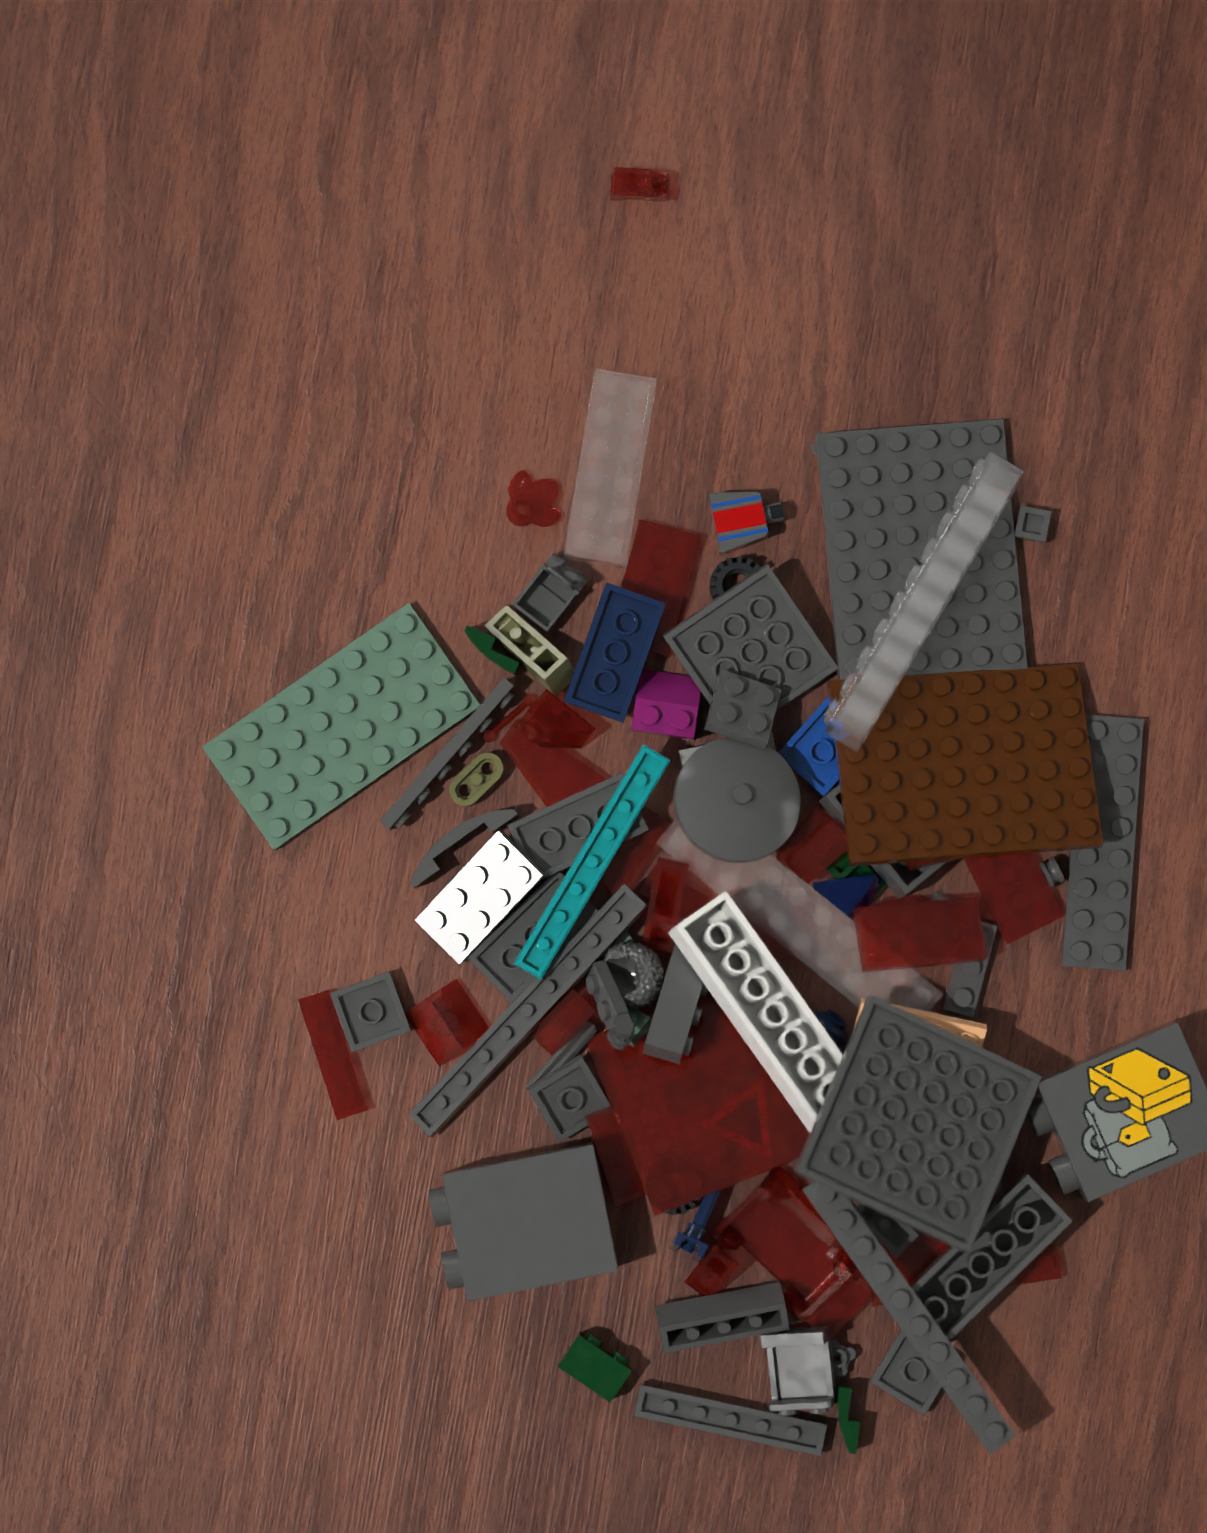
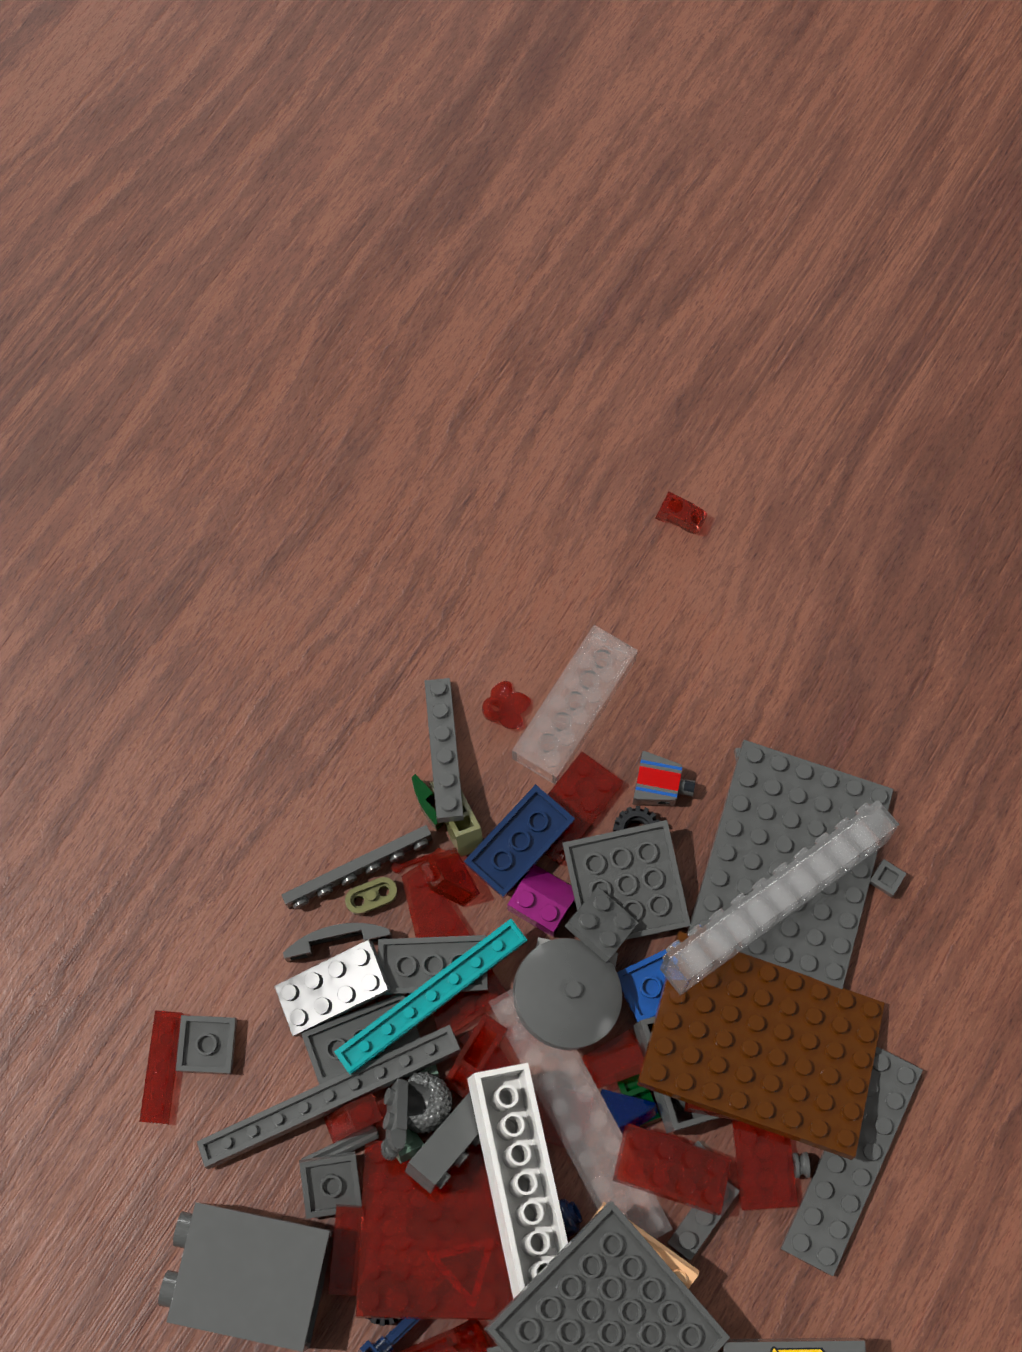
camera: 20 degrees right, 15 degrees down
sand green plate [202,603,480,851] -> none
clear red slope [405,979,489,1066] -> none
dark grey piece [512,553,589,633] -> none
none -> dark grey plate [424,678,464,823]

